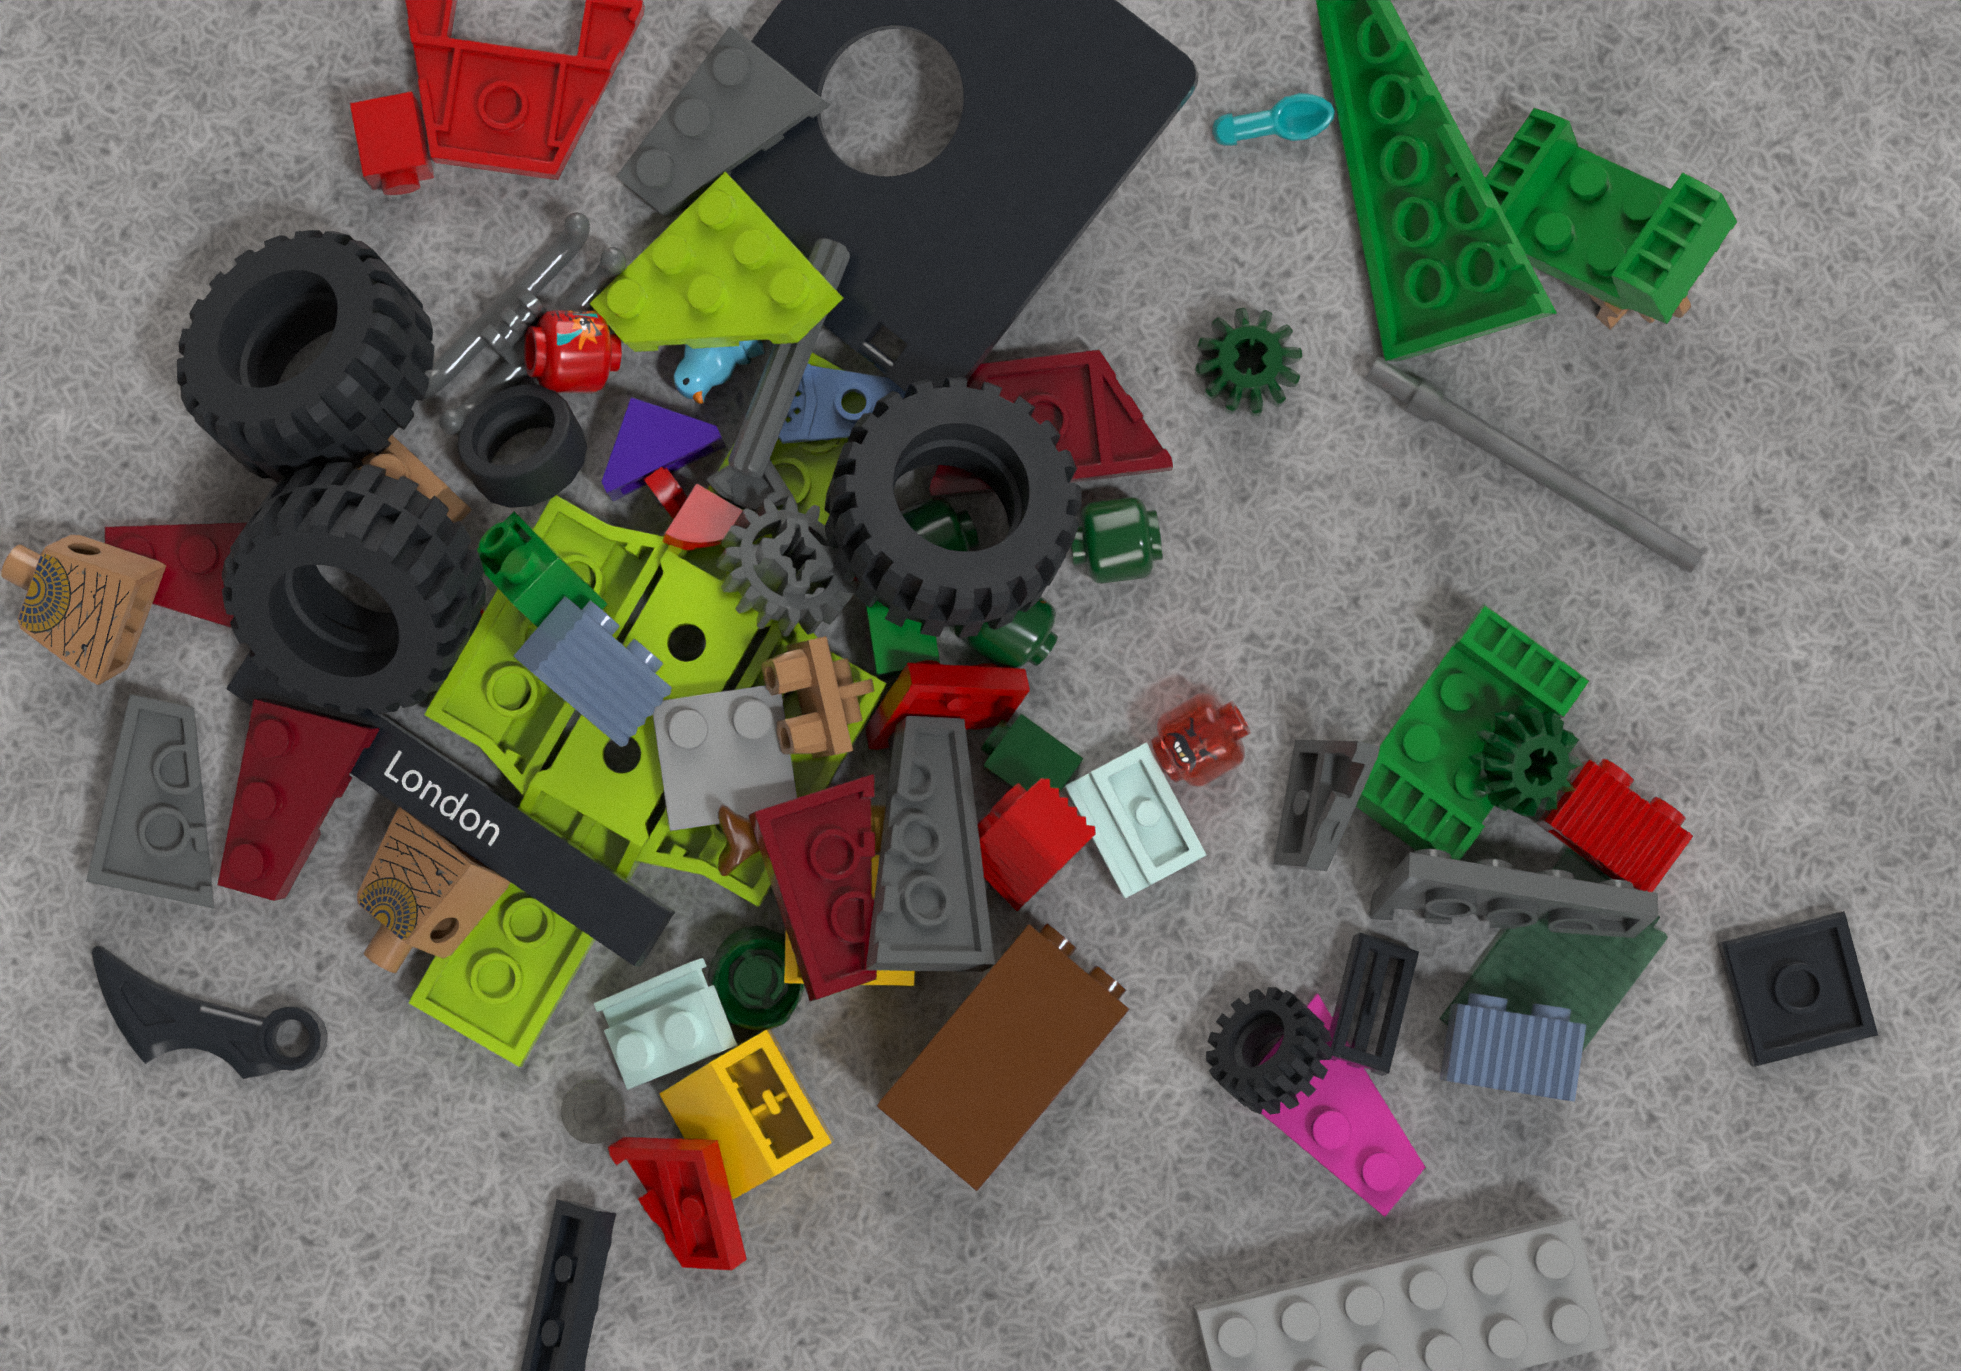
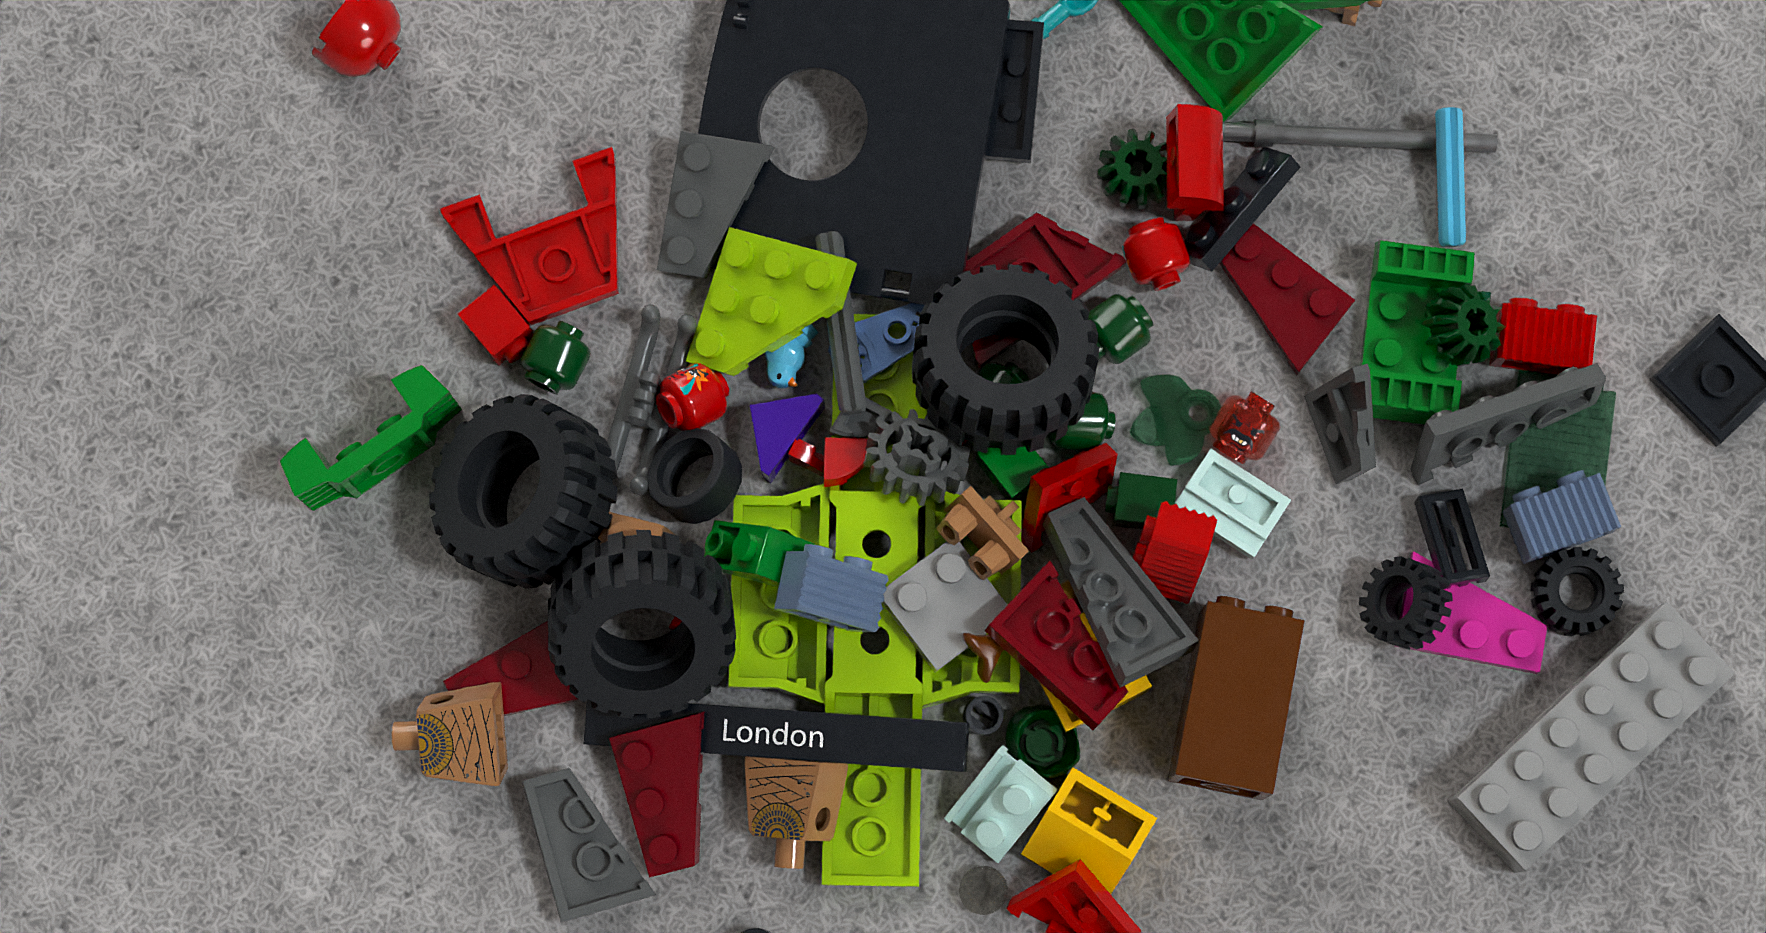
camera: 25 degrees left, 5 degrees down
none -> green plate [280,365,462,511]
none -> dark green head [521,321,591,395]
none -> black hinge [962,696,1003,735]
none -> black plate [985,19,1044,163]
none -> red head [1122,217,1190,291]
none -> clear green plate [1129,374,1222,466]
none -> red brick [1166,104,1224,221]
none -> black plate [1184,147,1300,272]
none -> dark red wing [1219,223,1355,375]
none -> medium azure axle [1435,107,1466,247]
none -> black tyre [1530,547,1624,637]

